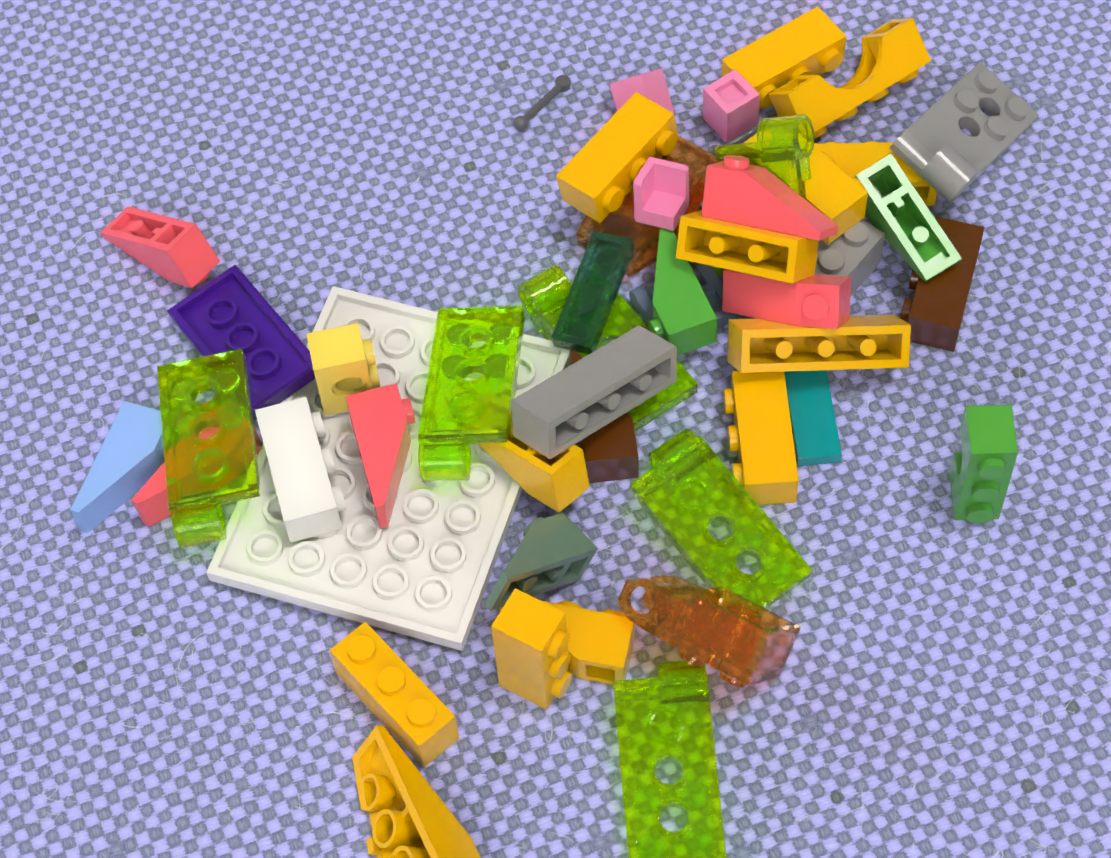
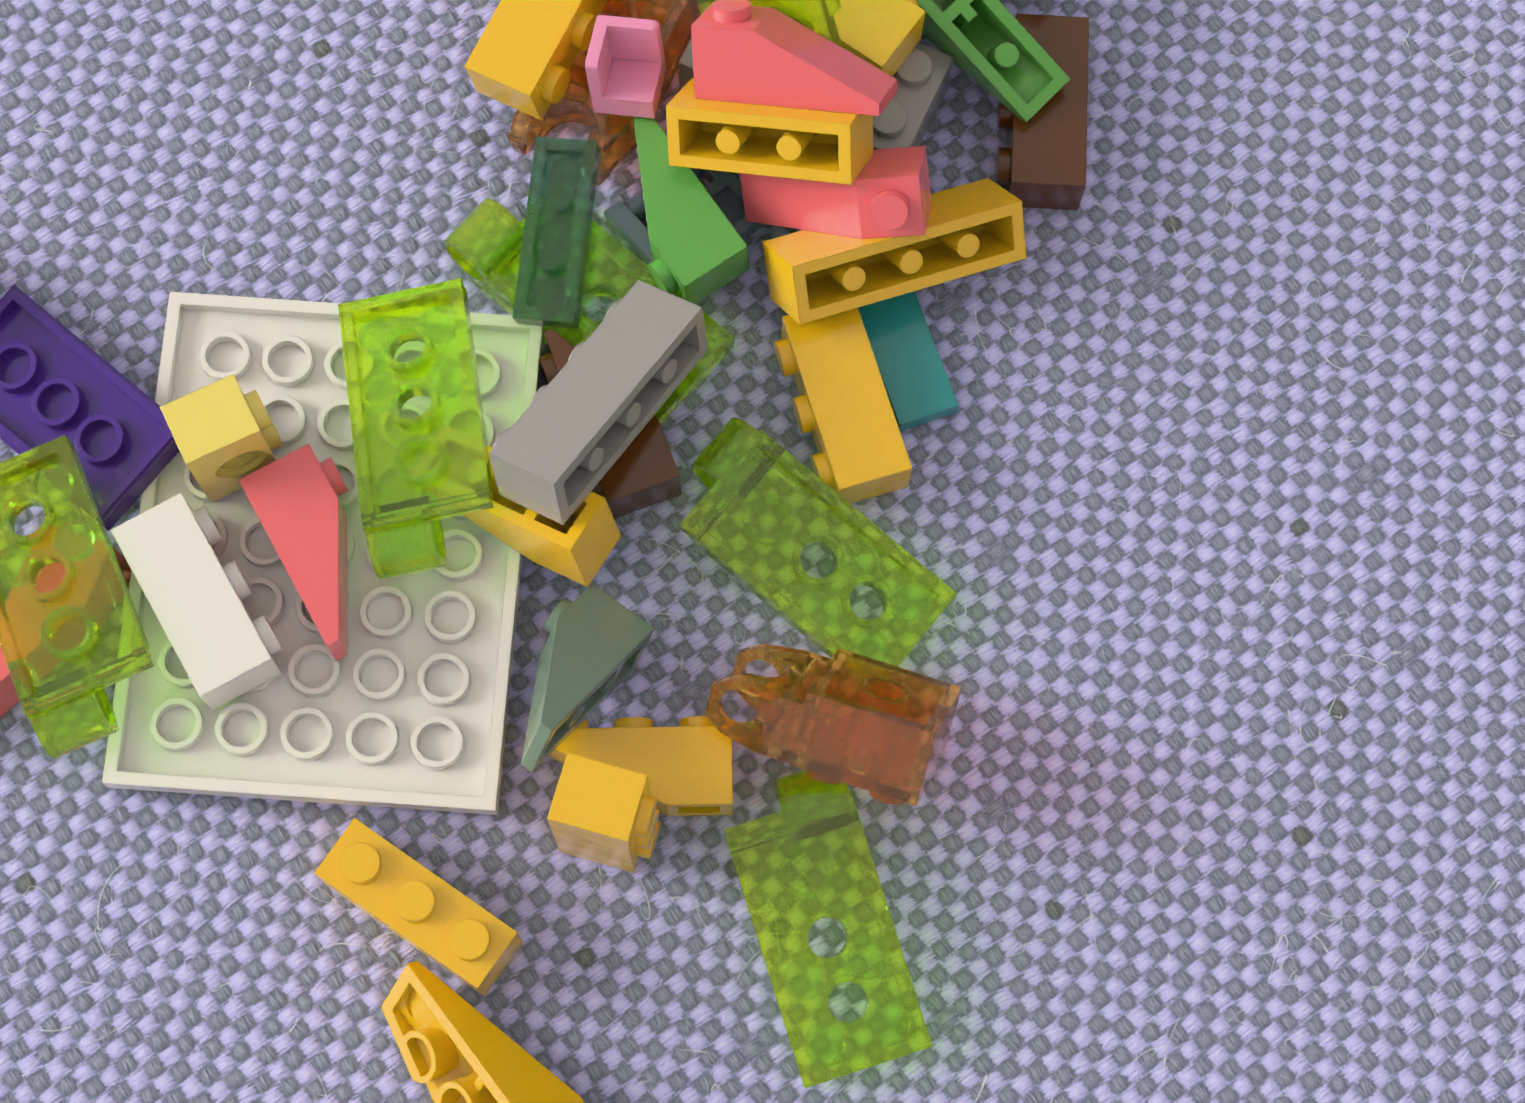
camera: 20 degrees left, 15 degrees up
bright green arch [949,405,1018,523] -> none

